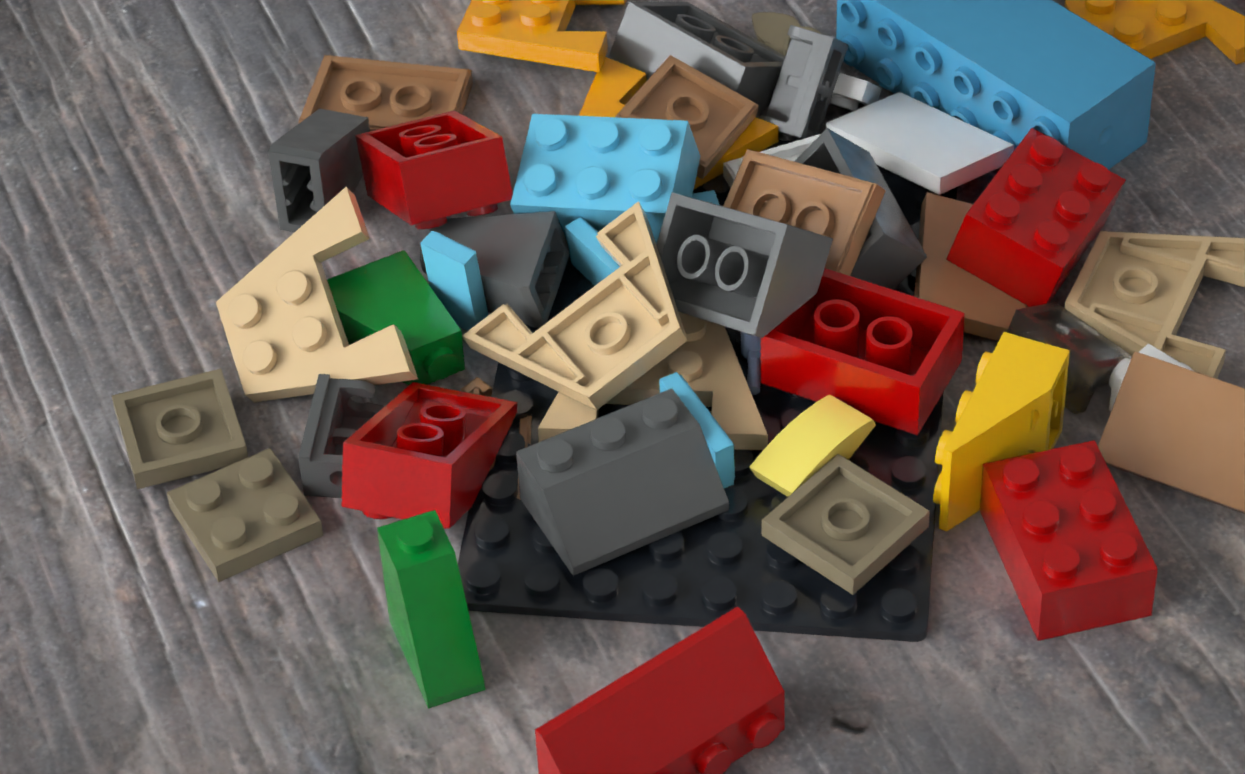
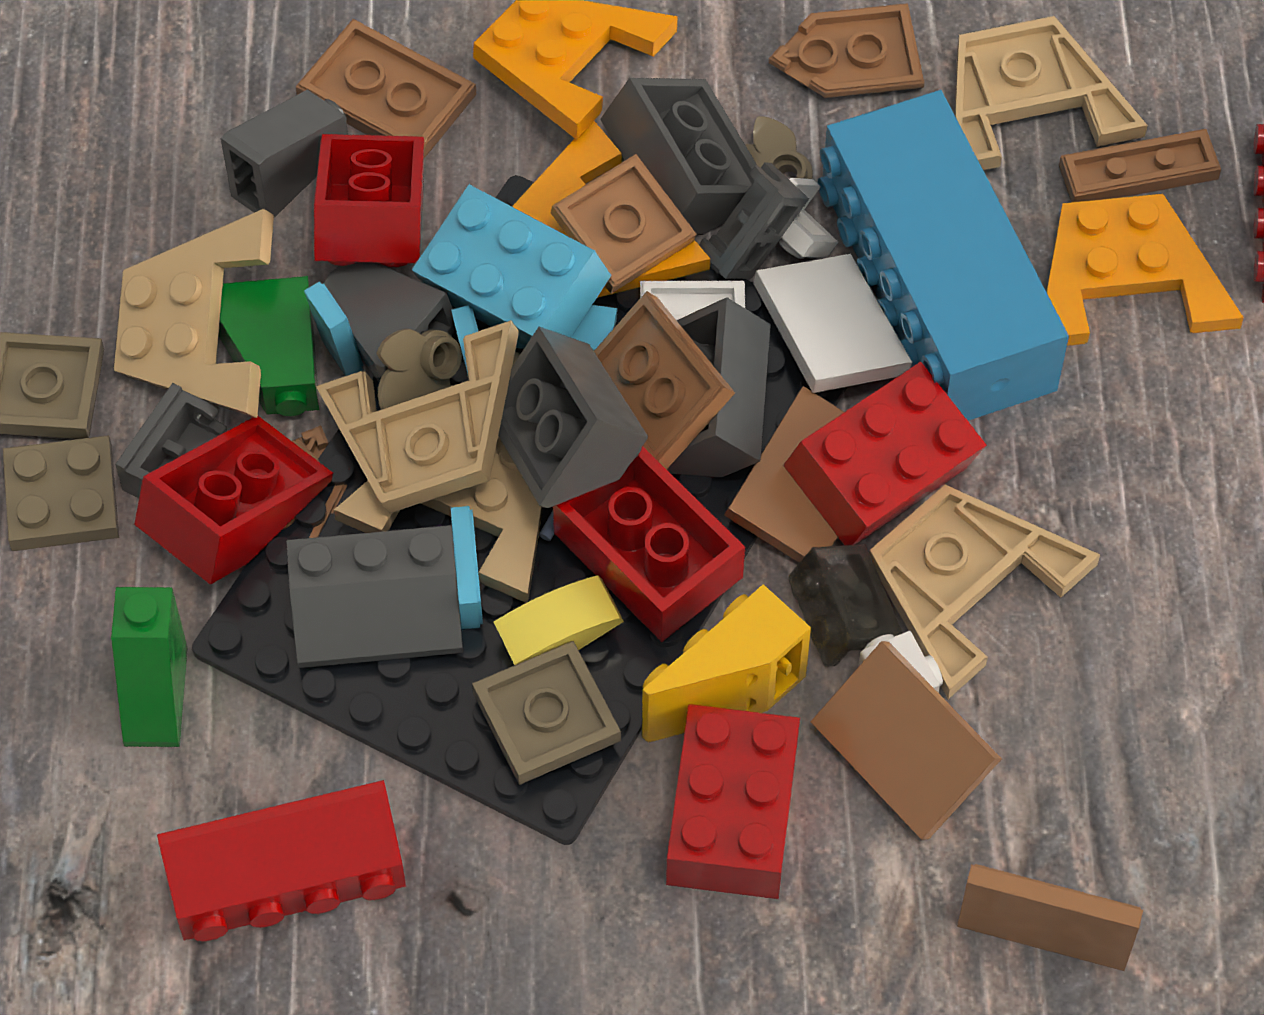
camera: 20 degrees right, 15 degrees up
none -> dark tan plate [377,329,462,410]

